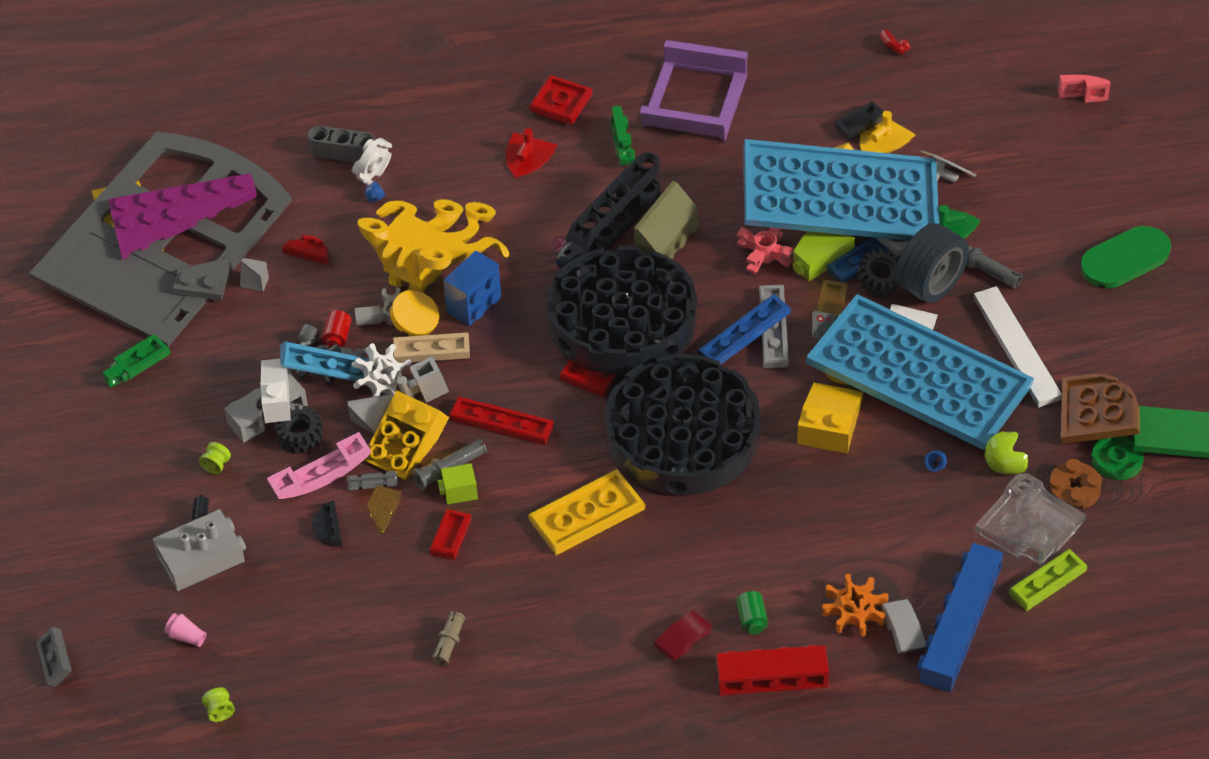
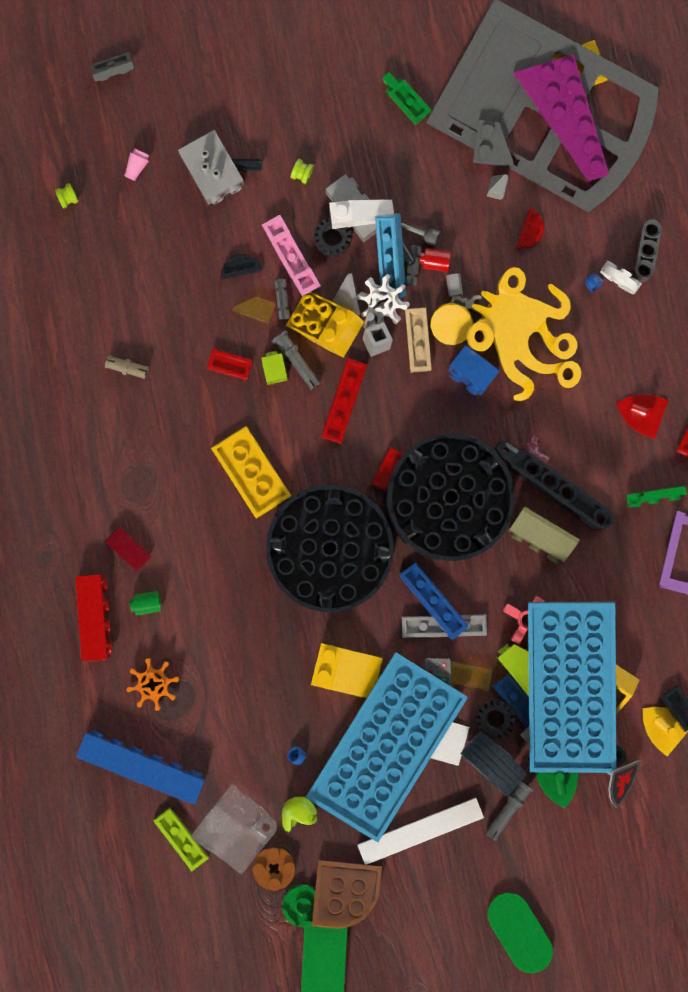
camera: 90 degrees right, 35 degrees up
light grey slope [881,599,926,654] -> none

